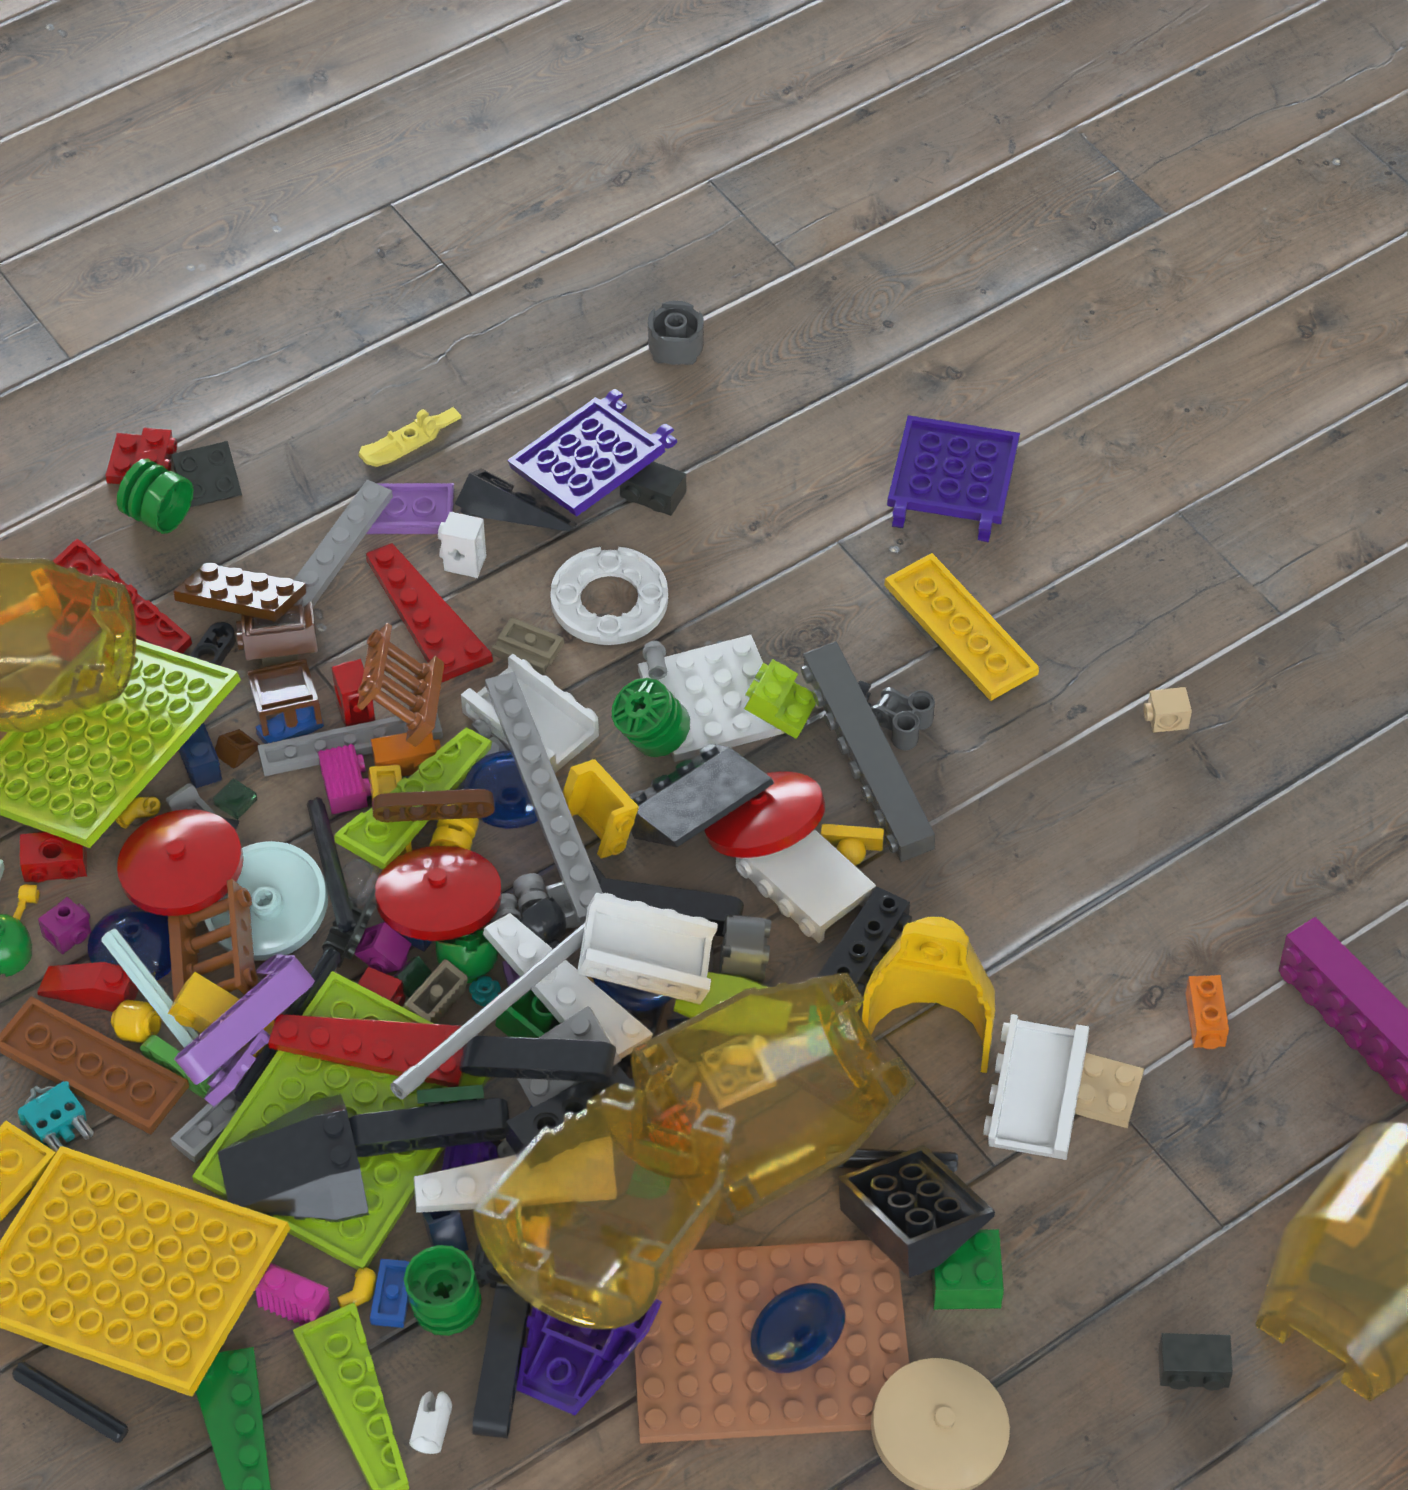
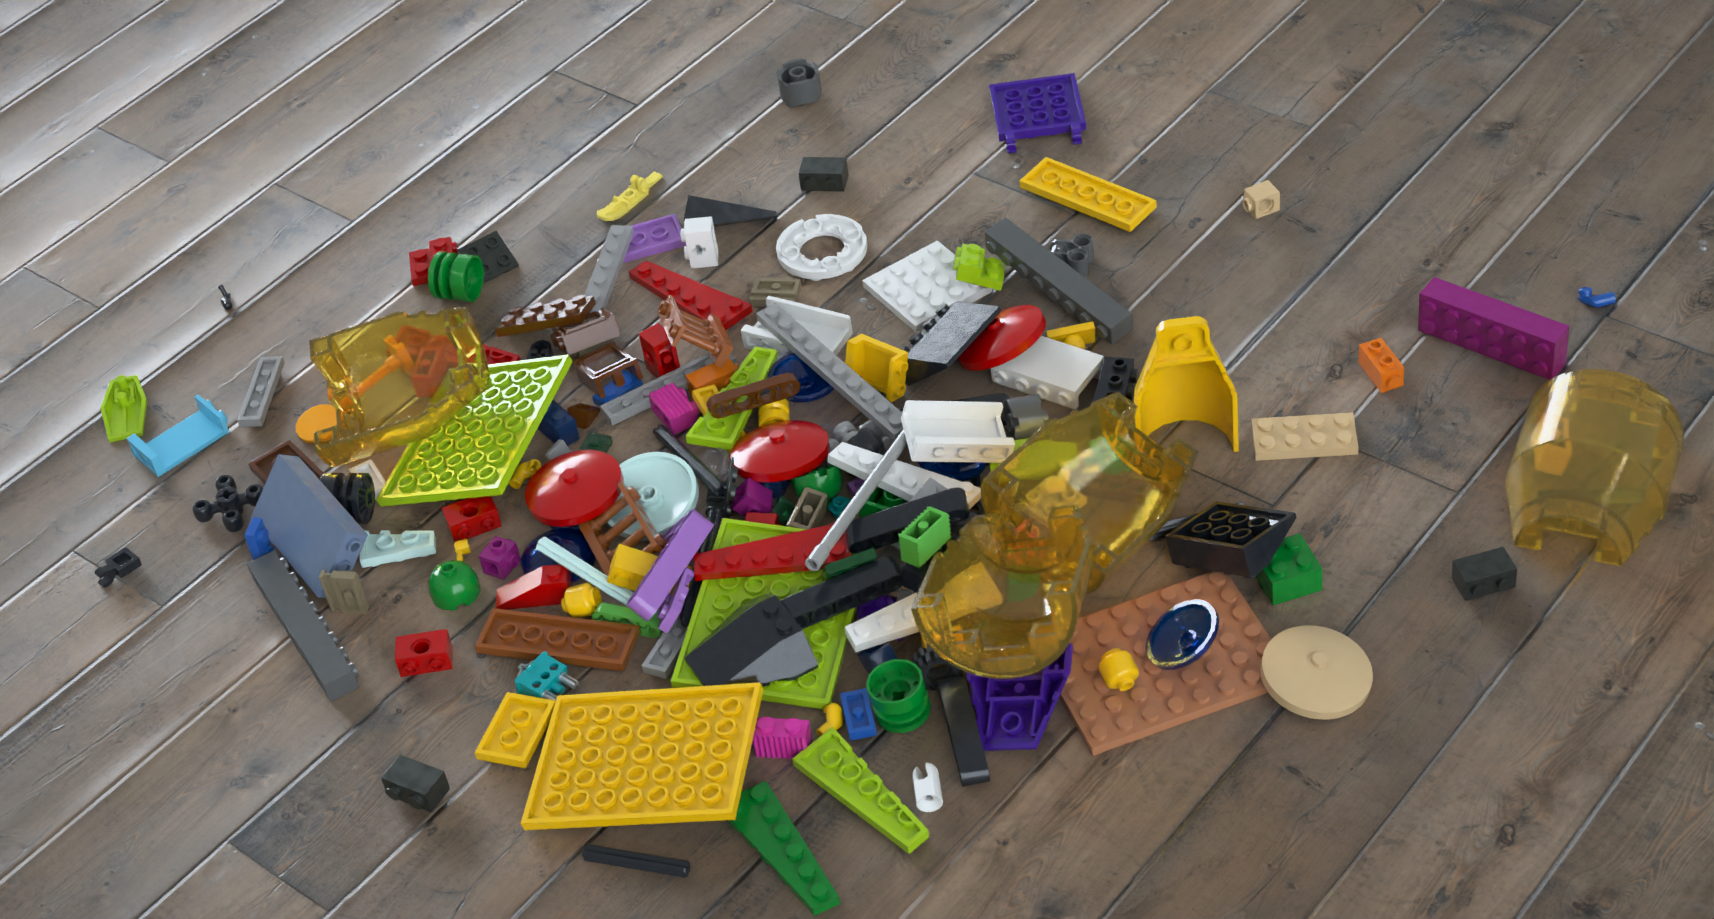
camera: 10 degrees left, 10 degrees down
plate [508,389,678,517] -> none
green wheel [611,677,690,758] -> none
light grey pin [642,641,668,680] -> none
white panel [983,1014,1089,1160] -> none
none -> bright green brick [899,507,952,567]
none -> yellow head [1098,648,1139,691]

